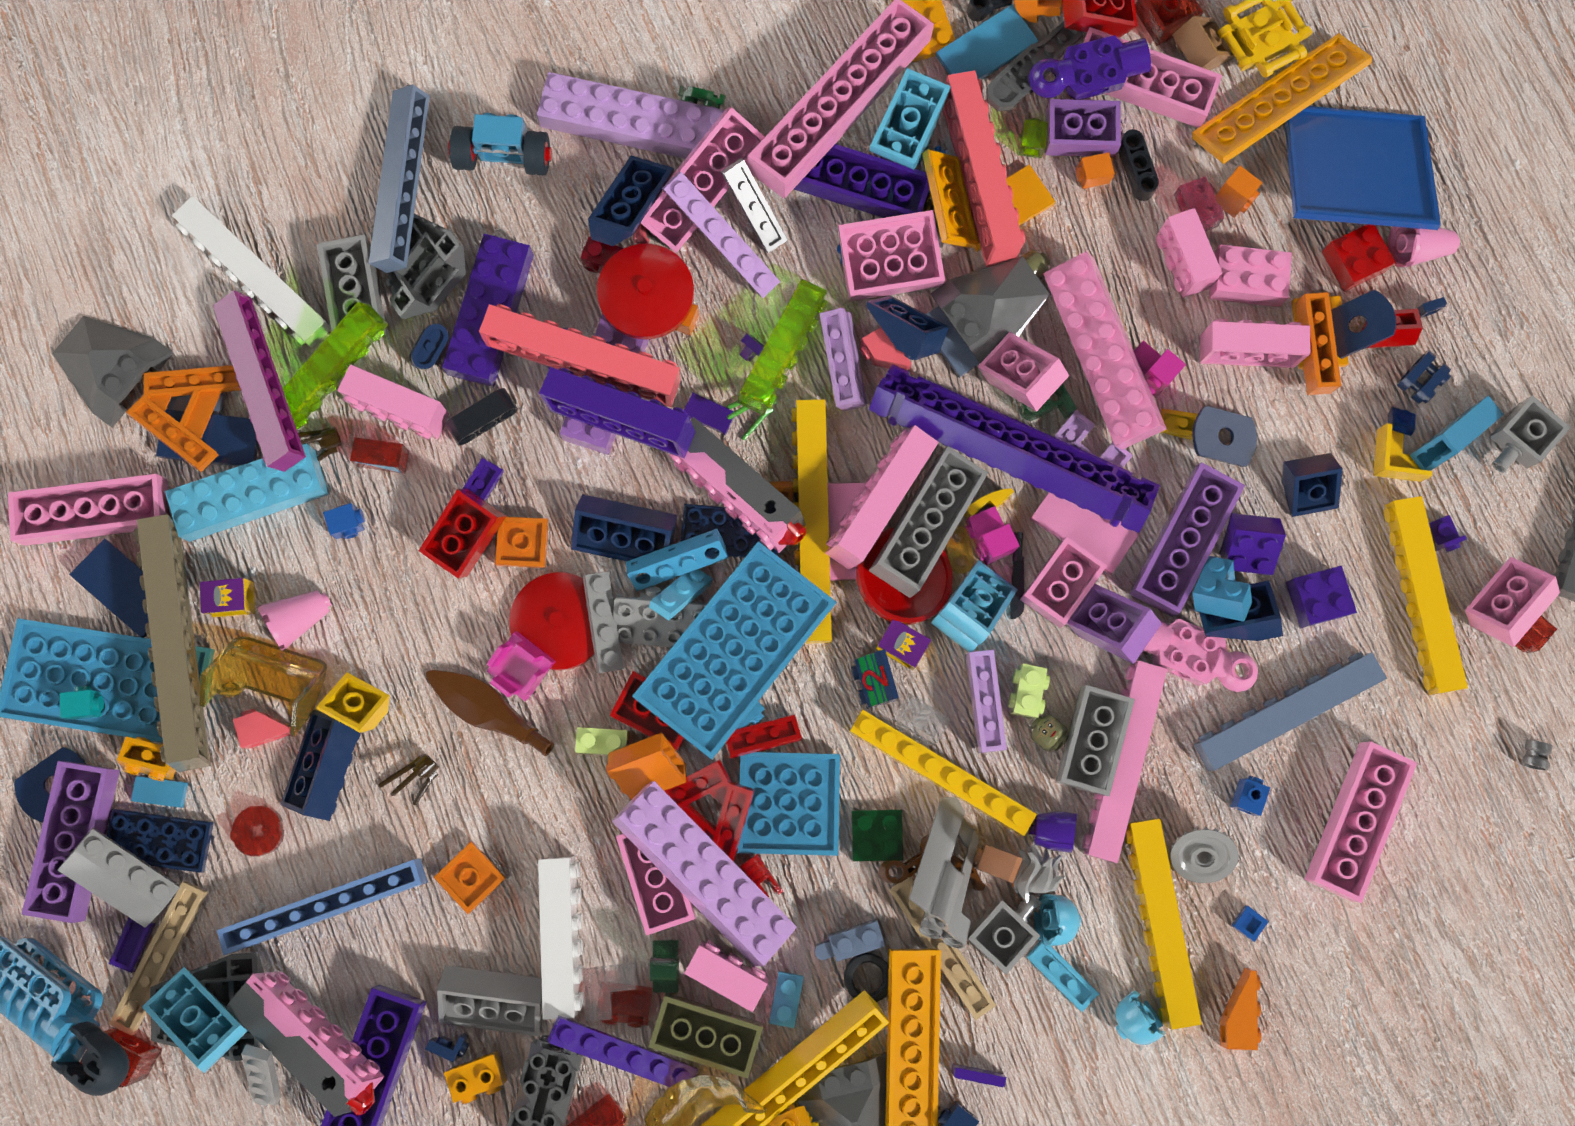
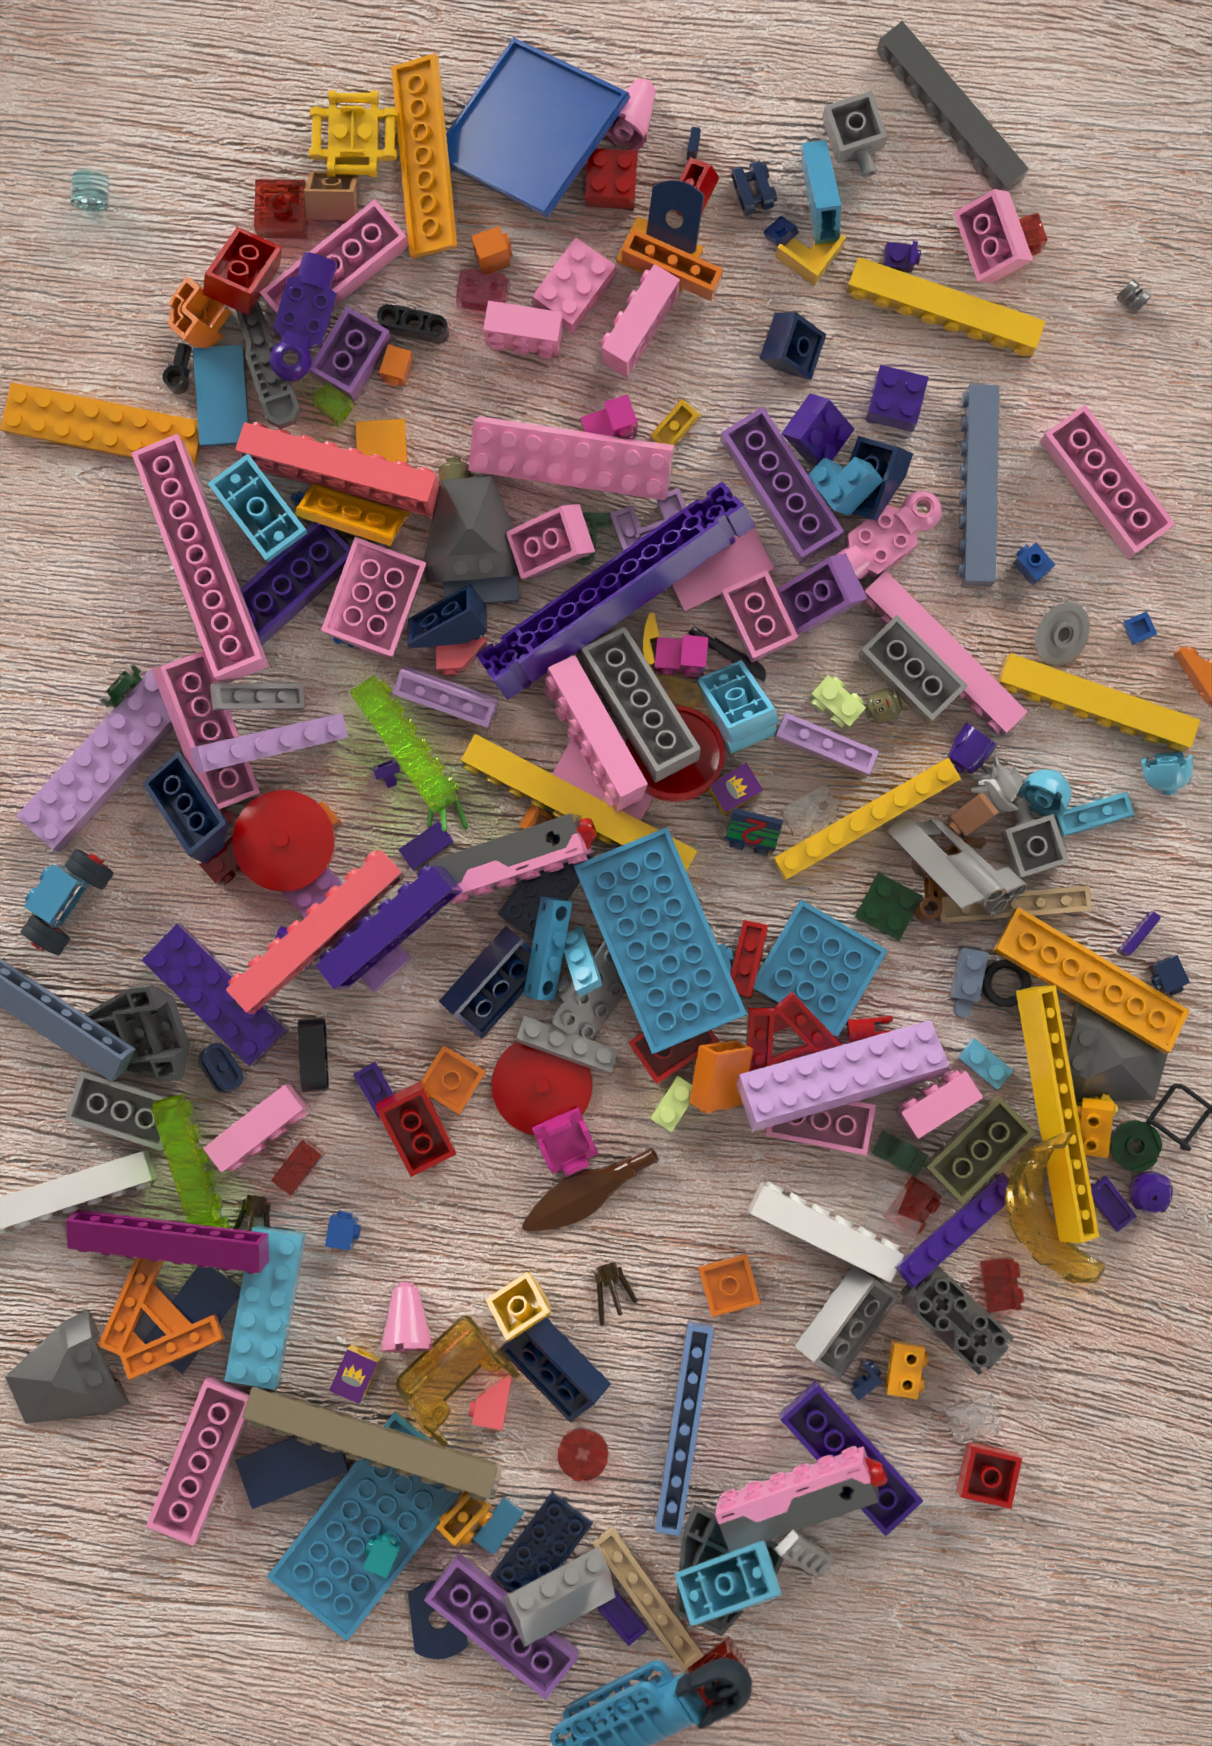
camera: 55 degrees left, 5 degrees up
dark blue piece [1192,406,1257,467] -> none

